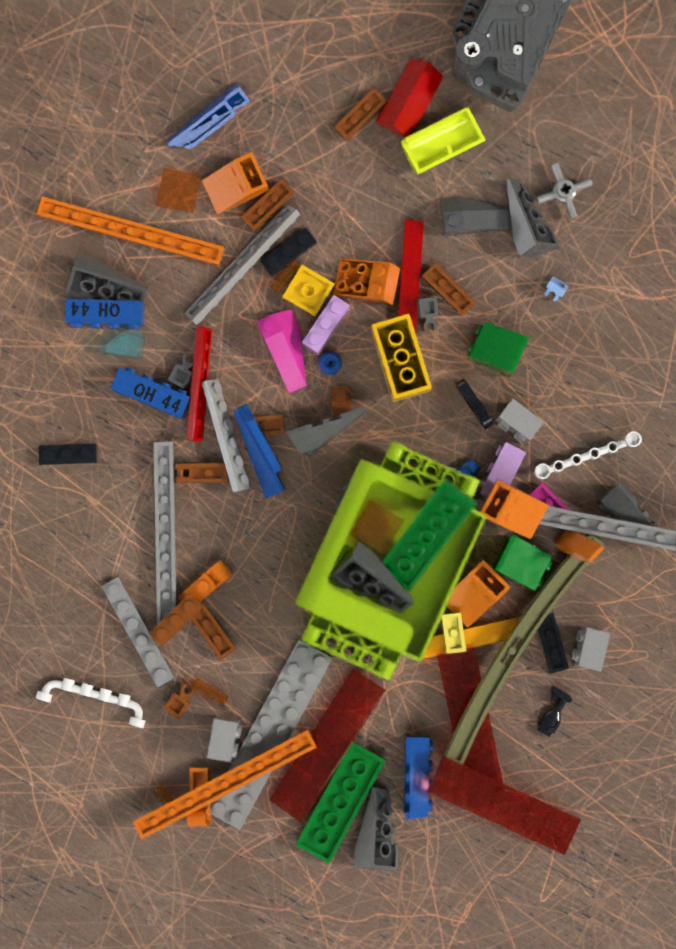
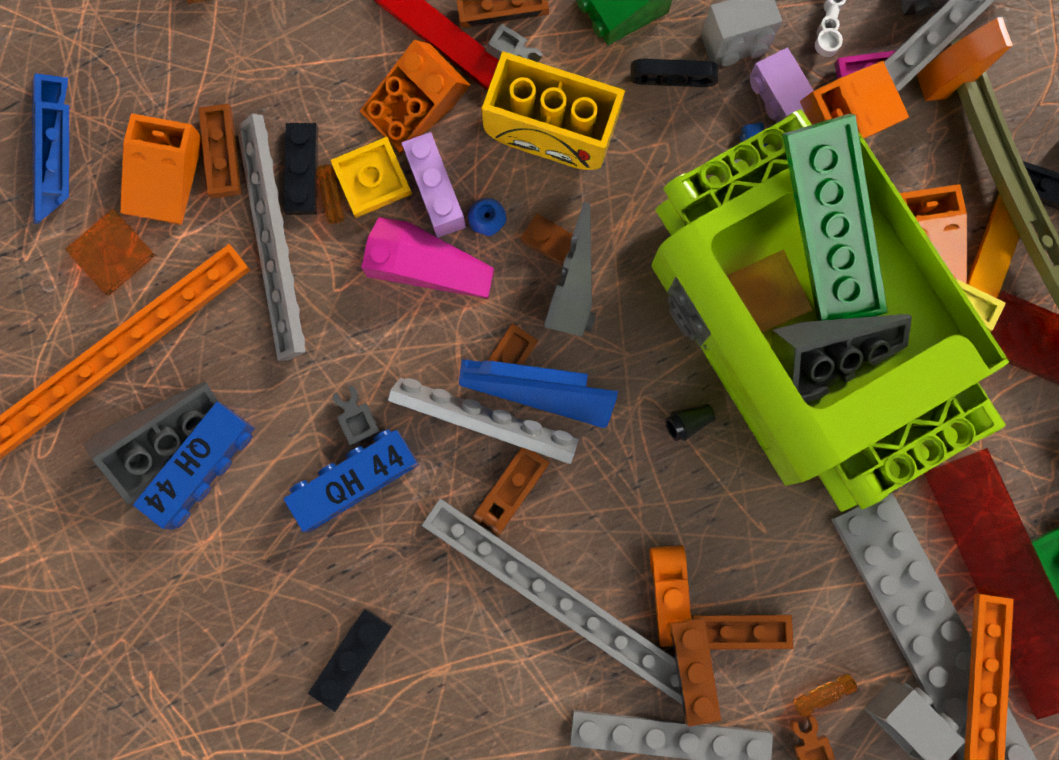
camera: 55 degrees left, 5 degrees down
clear light blue slope [101,329,145,359] -> none
red tile [186,326,213,442] -> none
green slope [492,535,553,591] -> none
none -> black cone [665,404,716,441]

